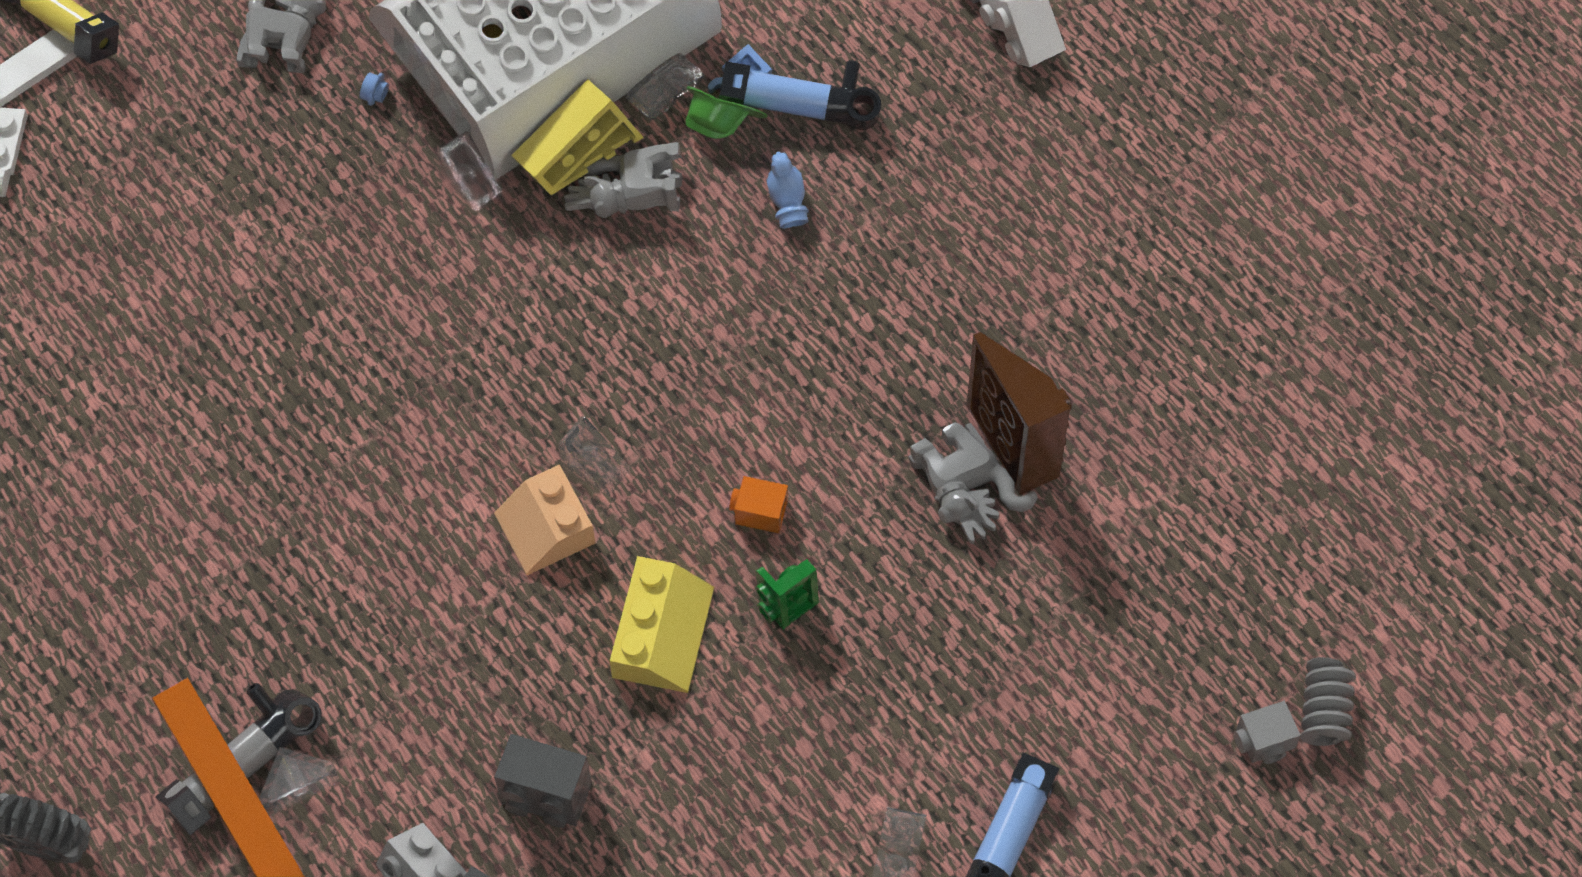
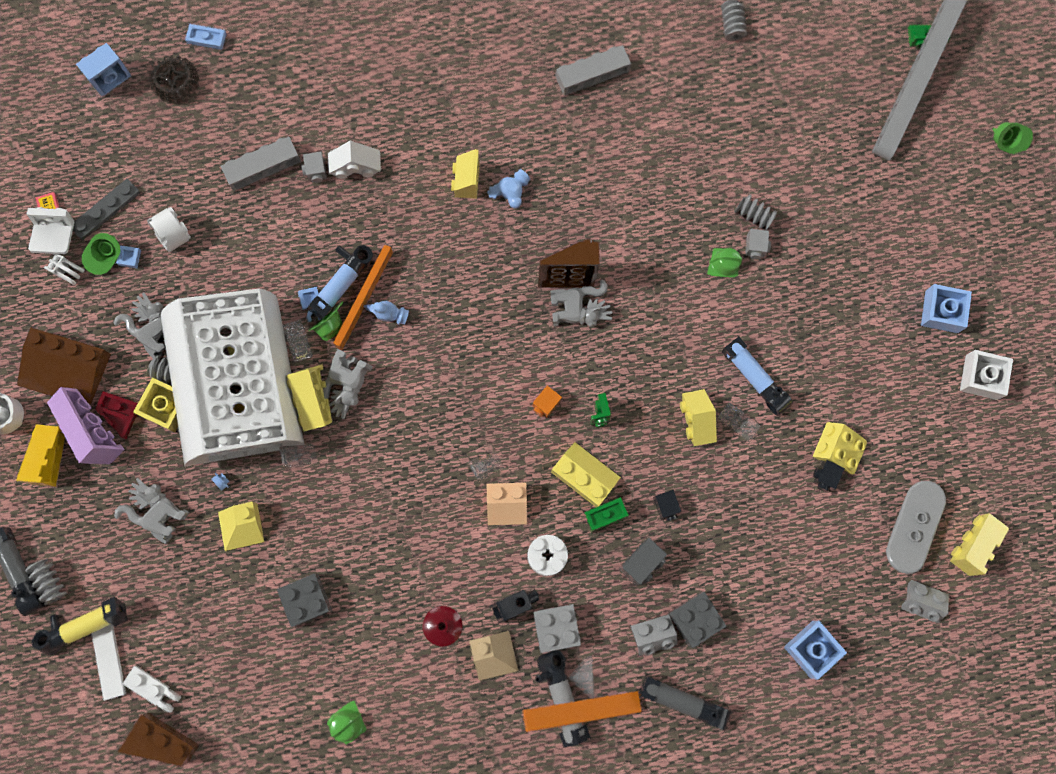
camera: 70 degrees left, 15 degrees up
none -> light yellow slope [218,501,264,551]
none -> dark grey brick [277,573,332,627]
none -> bright green piece [327,701,367,744]
none -> orange tile [333,245,393,350]
none -> dark red dish [423,606,463,647]
none -> light yellow slope [451,150,479,199]
none -> tan slope [470,631,518,681]
none -> light blue animal [487,169,530,209]
none -> black torso [491,589,539,623]
none -> white brick [527,535,568,576]
none -> light grey brick [533,604,581,653]
none -> light grey brick [556,45,631,96]
none -> green panel [584,497,629,533]
none -> black brick [653,490,682,521]
none -> light yellow brick [680,389,717,446]
none -> bright green piece [707,248,742,277]

